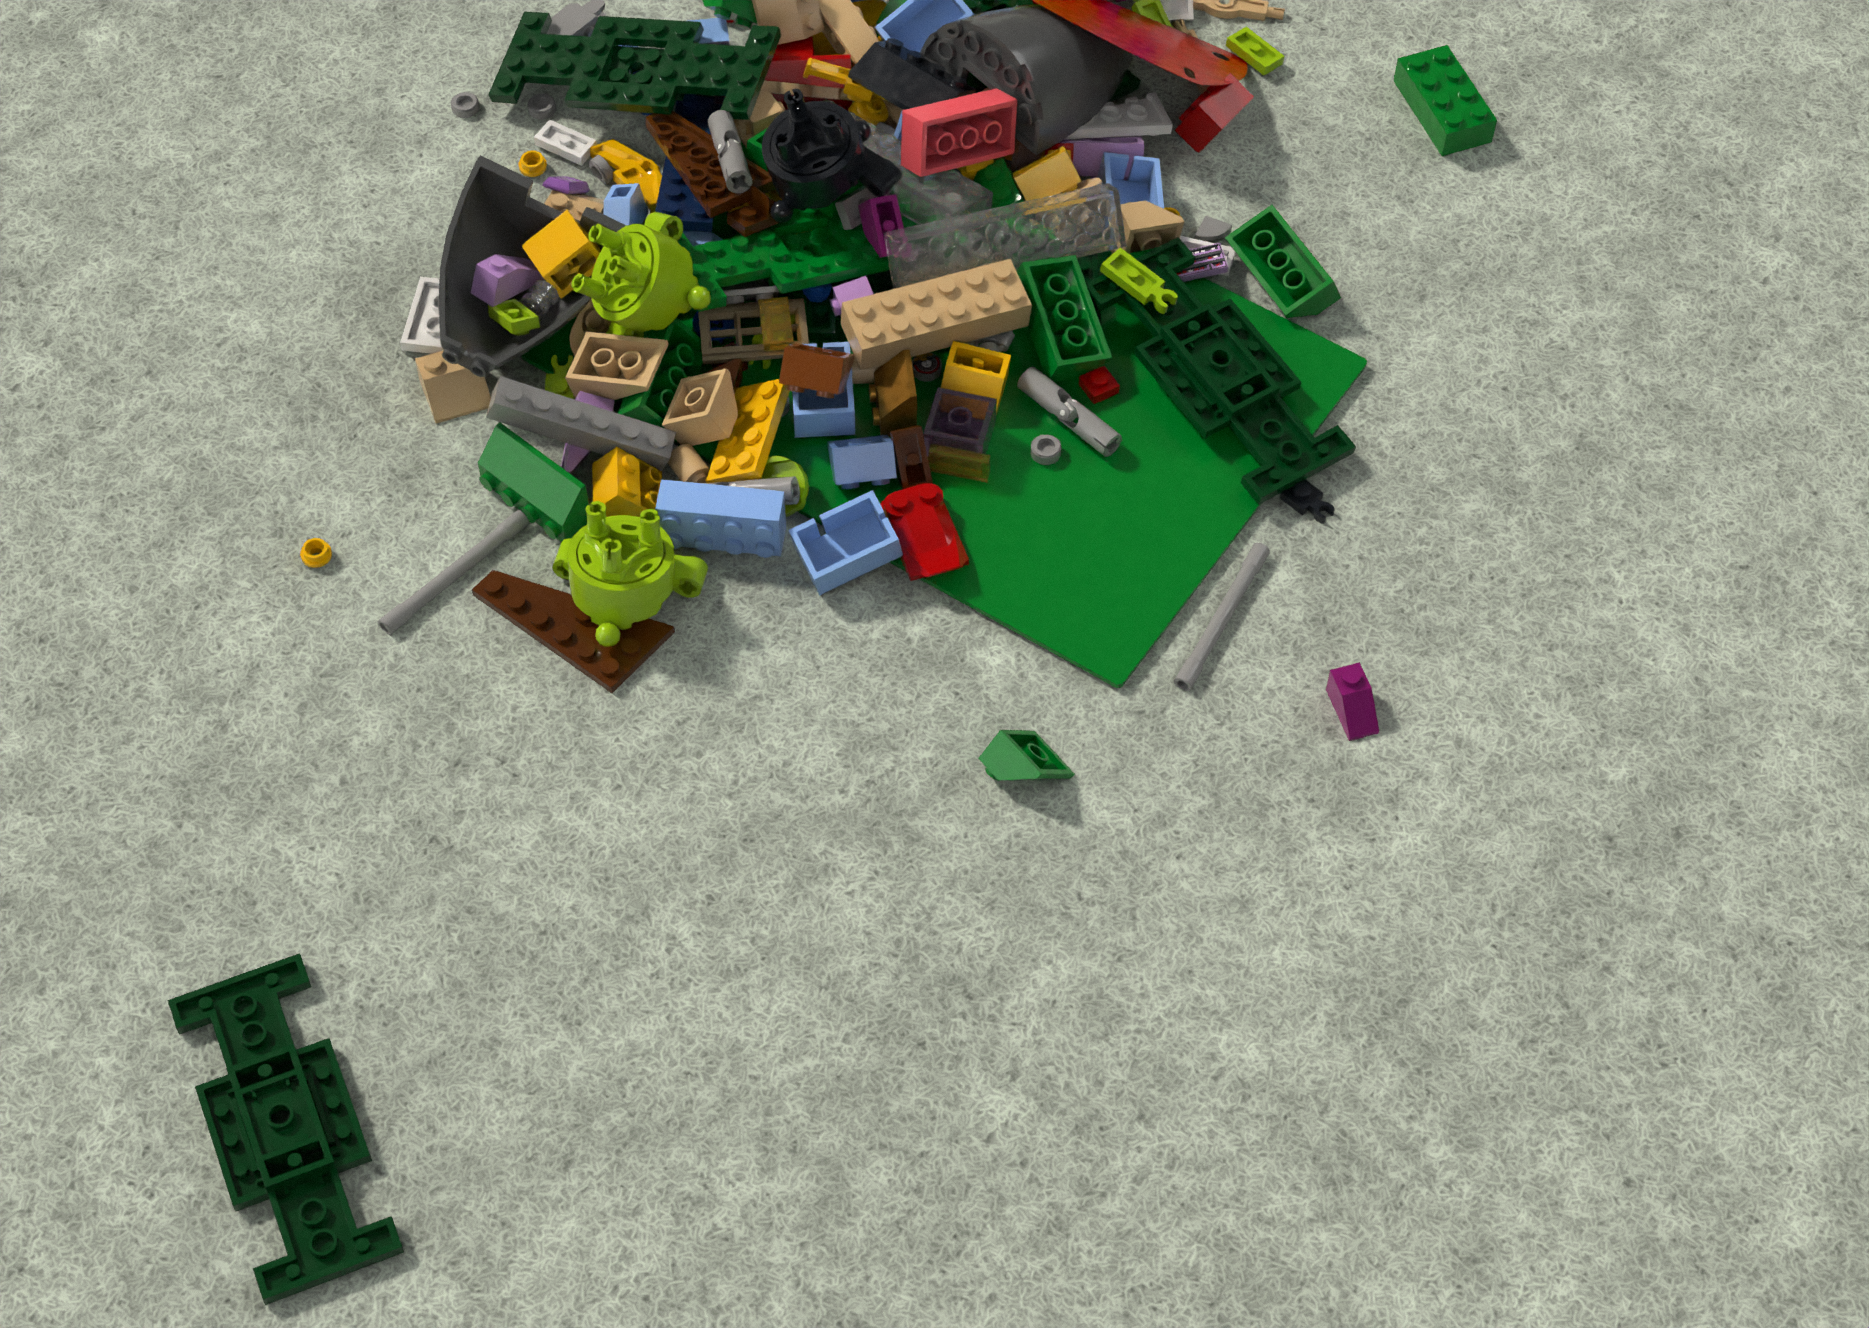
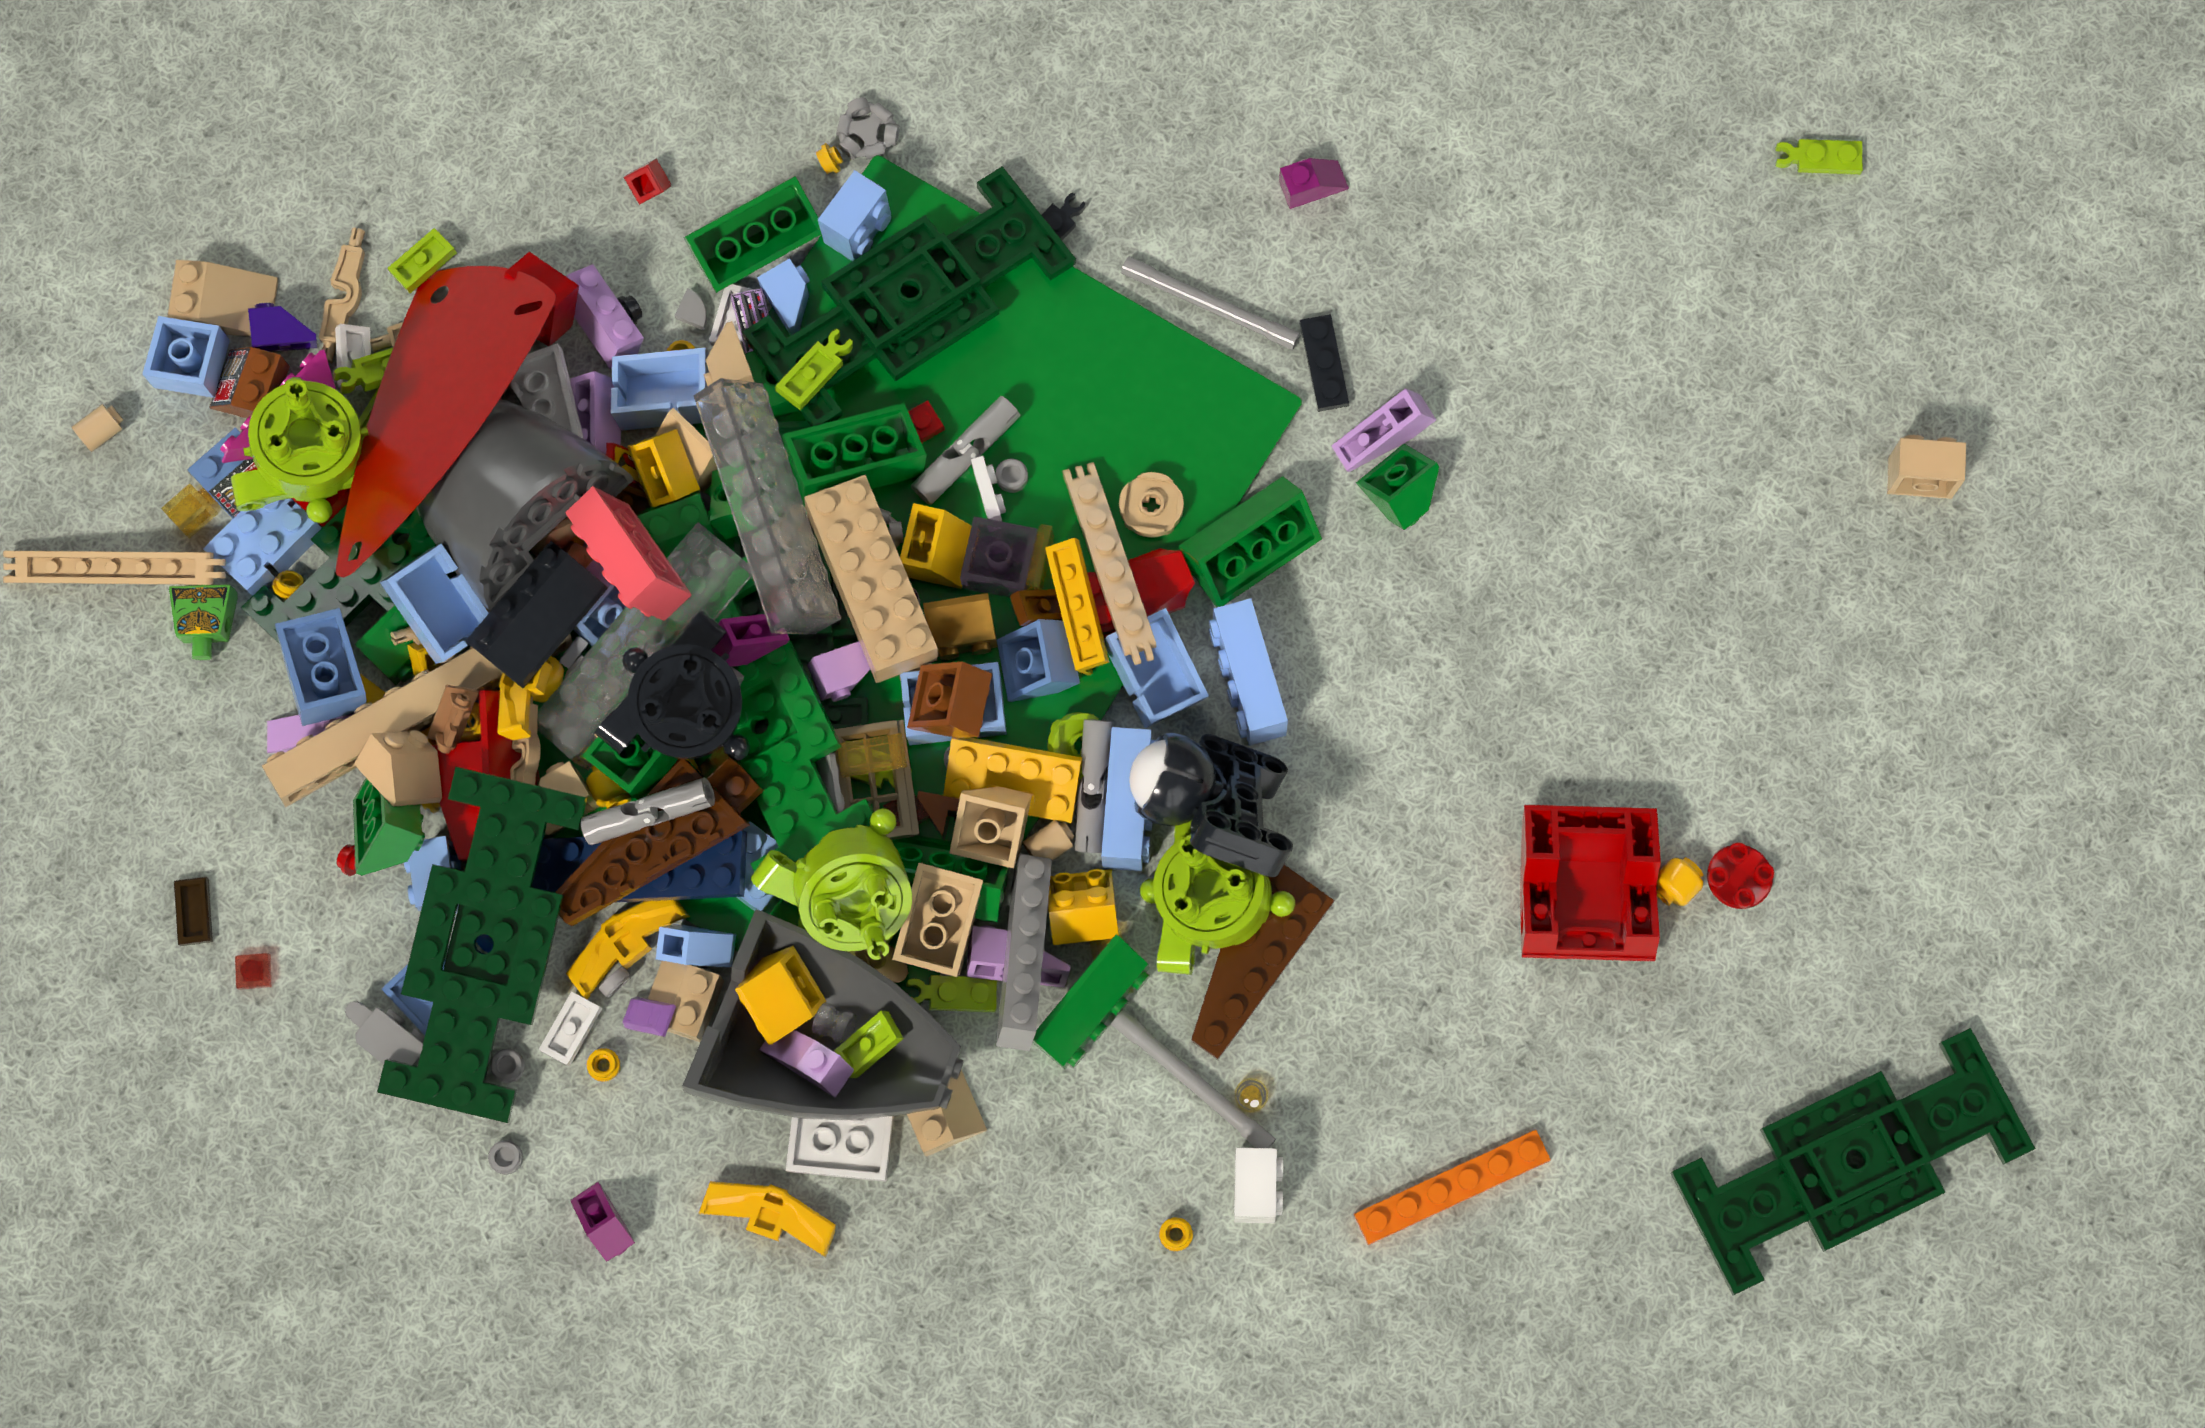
camera: 85 degrees left, 20 degrees up
green brick [1393,45,1497,156] -> none
none -> medium nougat hinge [427,685,478,753]
none -> lavender brick [566,264,644,369]
none -> magenta slope [570,1182,635,1262]
none -> black plate [617,295,642,325]
none -> red slope [623,158,671,205]
none -> yellow plate [698,1181,836,1258]
none -> light blue slope [757,258,810,336]
none -> yellow plate [816,143,843,174]
none -> light blue brick [818,170,891,261]
none -> light grey piece [836,97,900,160]
none -> white plate [971,456,1006,528]
none -> yellow panel [1045,538,1109,675]
none -> tan hinge [1062,462,1157,665]
none -> tan plate [1119,472,1184,538]
none -> black beam [1129,733,1293,877]
none -> green slope [1179,476,1322,607]
none -> light blue brick [1209,598,1288,746]
none -> white brick [1234,1148,1283,1223]
none -> clear yellow tile [1235,1078,1268,1113]
none -> black plate [1299,314,1349,412]
none -> lavender slope [1332,388,1436,472]
none -> orange plate [1354,1130,1551,1245]
none -> red slope [1520,805,1661,961]
none -> yellow head [1656,857,1704,906]
none -> red dish [1707,842,1774,909]
none -> lime plate [1775,139,1863,175]
none -> tan brick [1887,435,1966,499]

